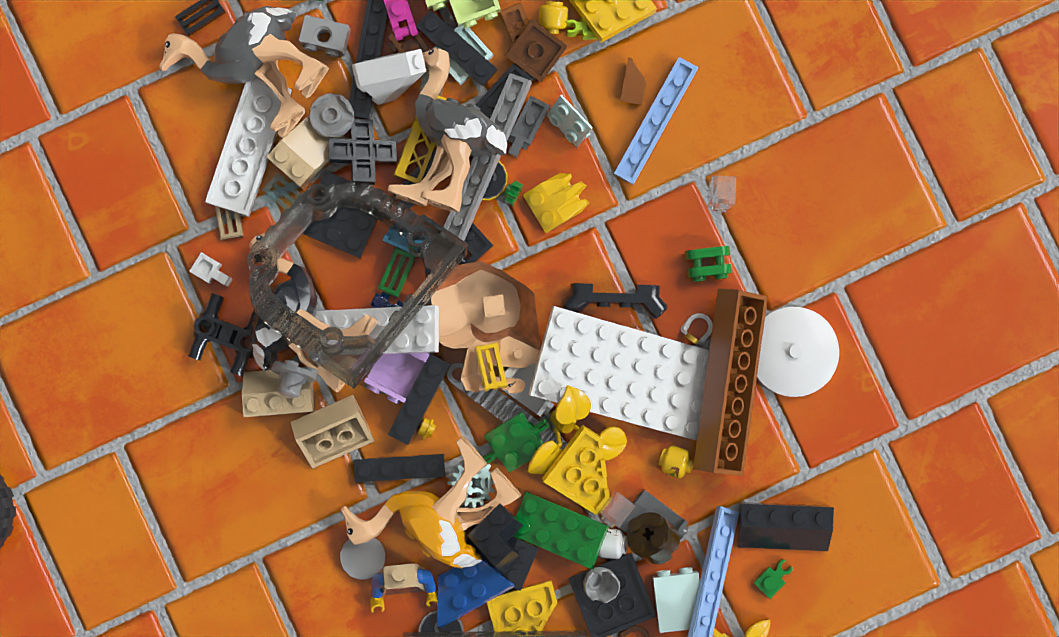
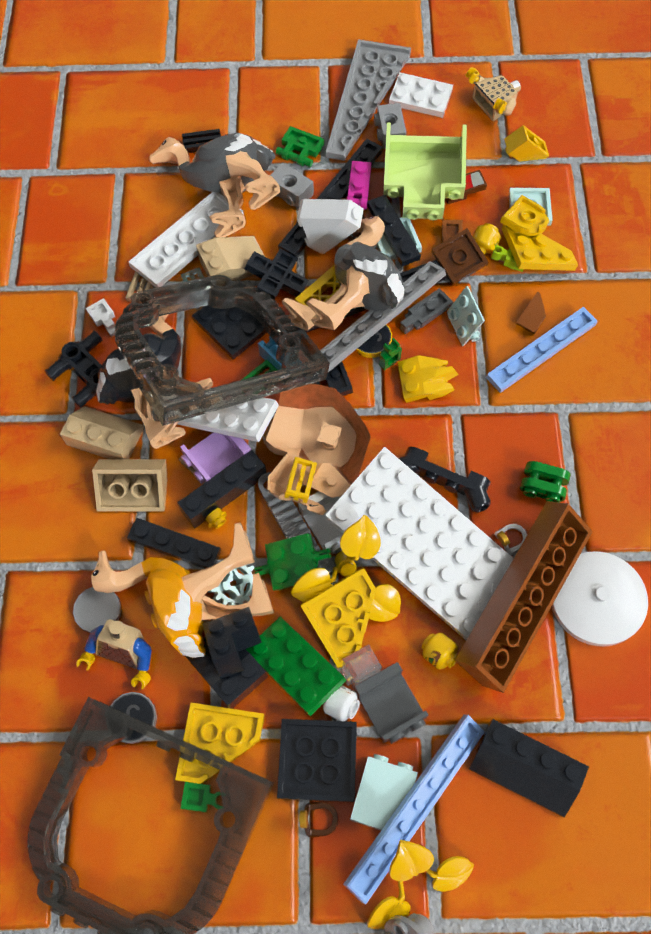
camera: 30 degrees right, 20 degrees down
light grey plate [271,360,318,398] -> none
light grey tile [309,93,354,138] -> none
blue wing [437,557,515,627] -> none
light grey hair [583,567,620,603] -> none
dark brown brick [627,512,680,564] -> none
clear piece [707,176,736,213] -> none
green plate [753,559,793,599] -> none

